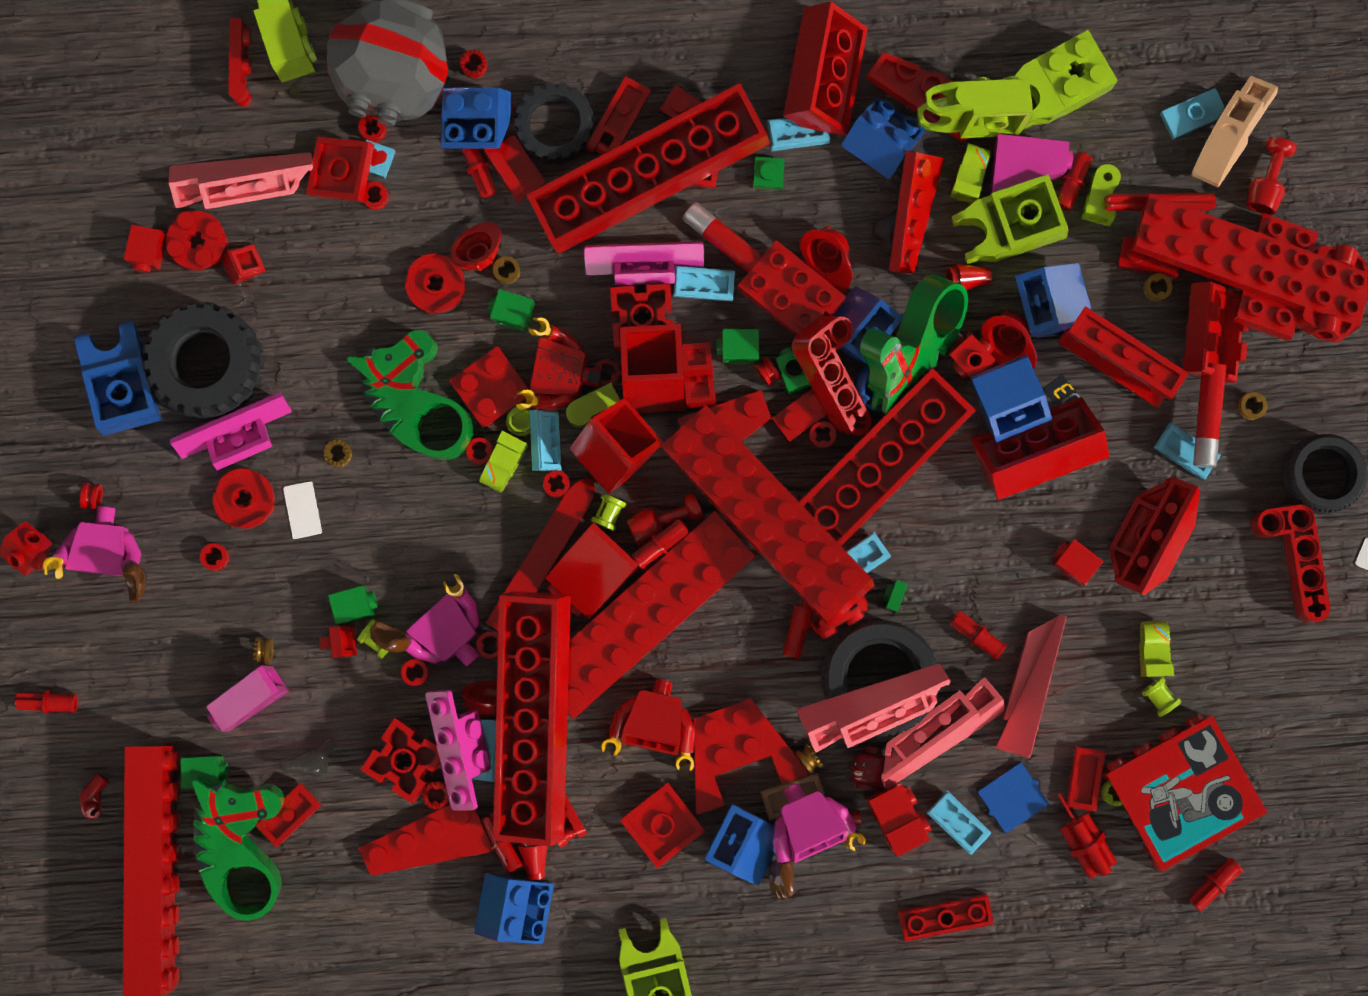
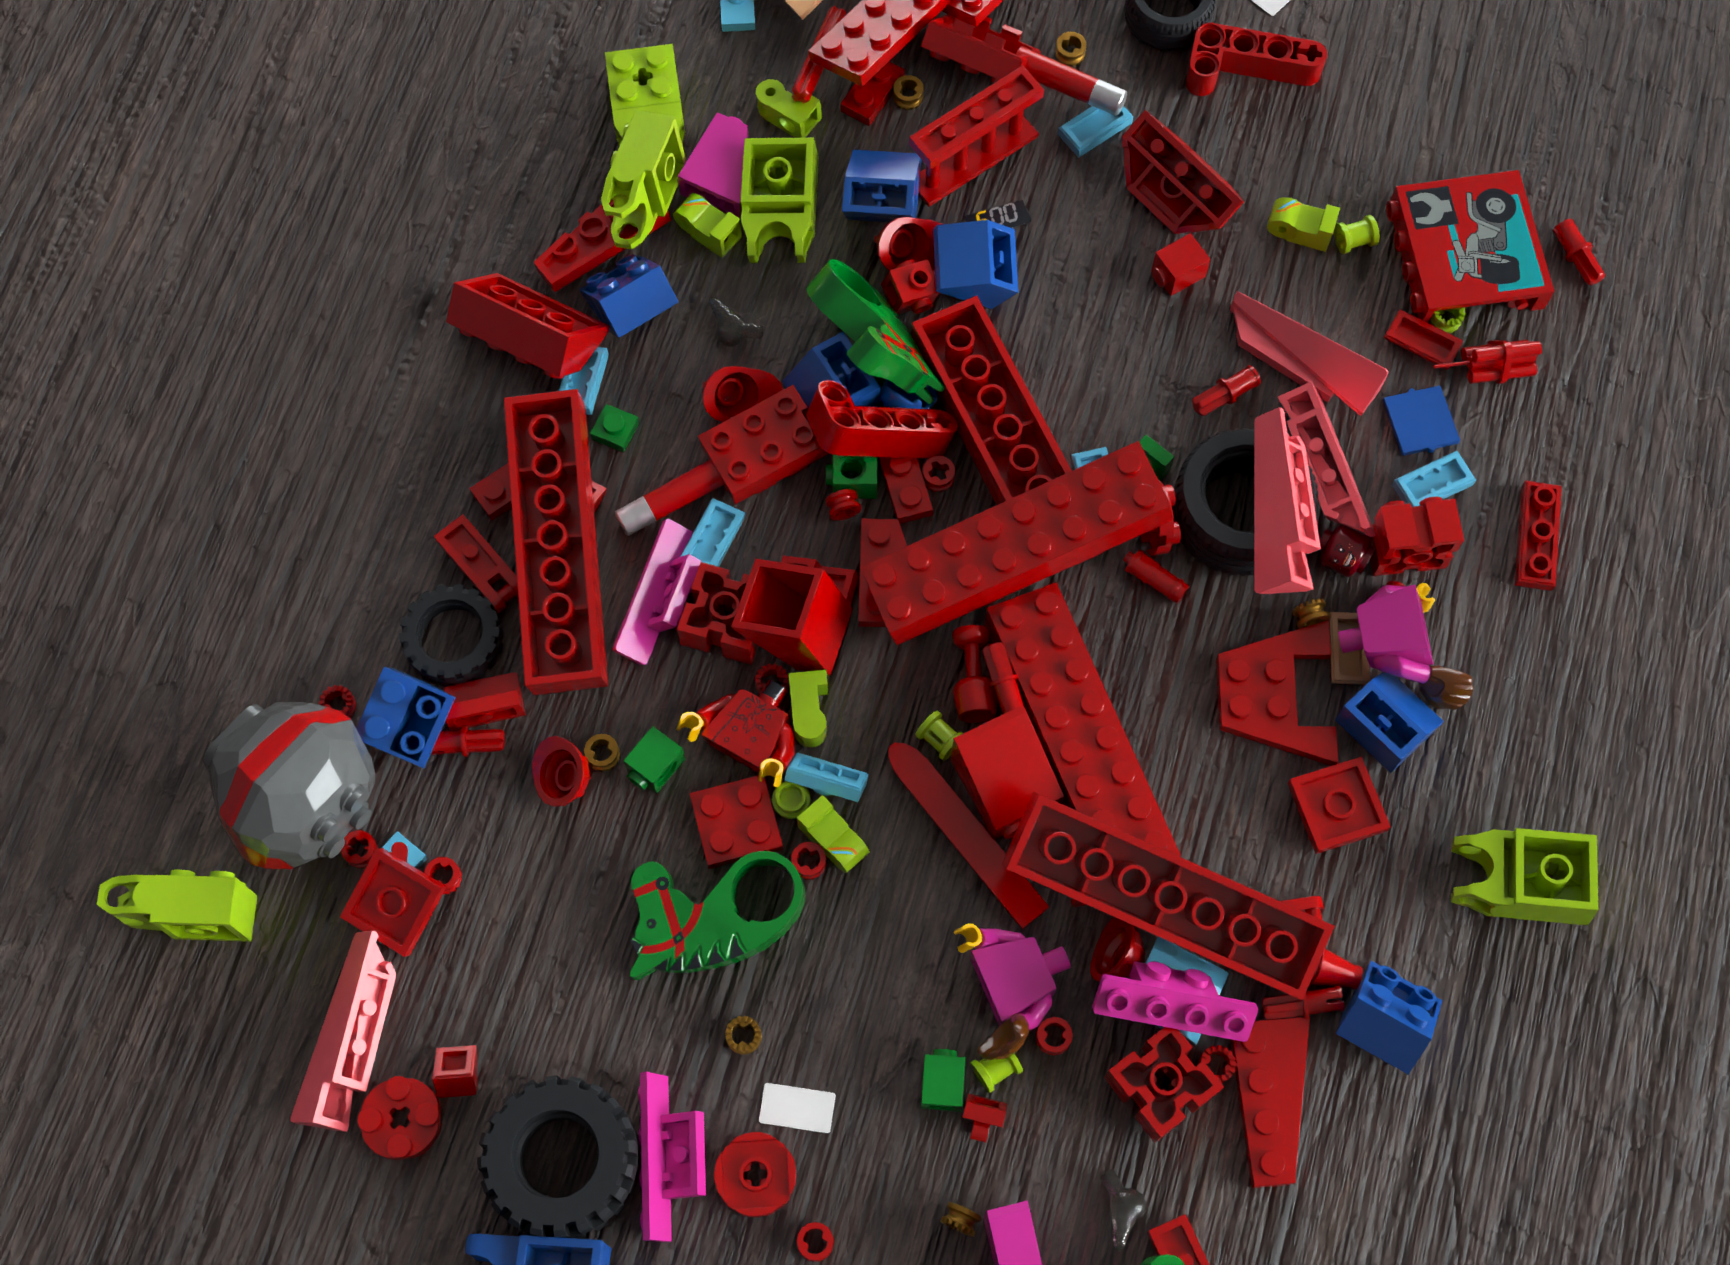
camera: 70 degrees left, 15 degrees down
red brick [124,225,167,273] -> none
red plate [229,18,252,107] -> none
red plate [405,254,466,314] -> none
red bush [476,632,498,659] -> none
red bush [543,470,571,498] -> none
red slope [570,398,664,494] -> none
red torso [601,679,695,771] -> none
green brick [716,329,759,363] -> none
red wing [889,151,945,274] -> none
red cone [946,263,992,290] -> none
red slope [971,397,1110,500] -> none
red axle [1058,152,1093,211] -> none

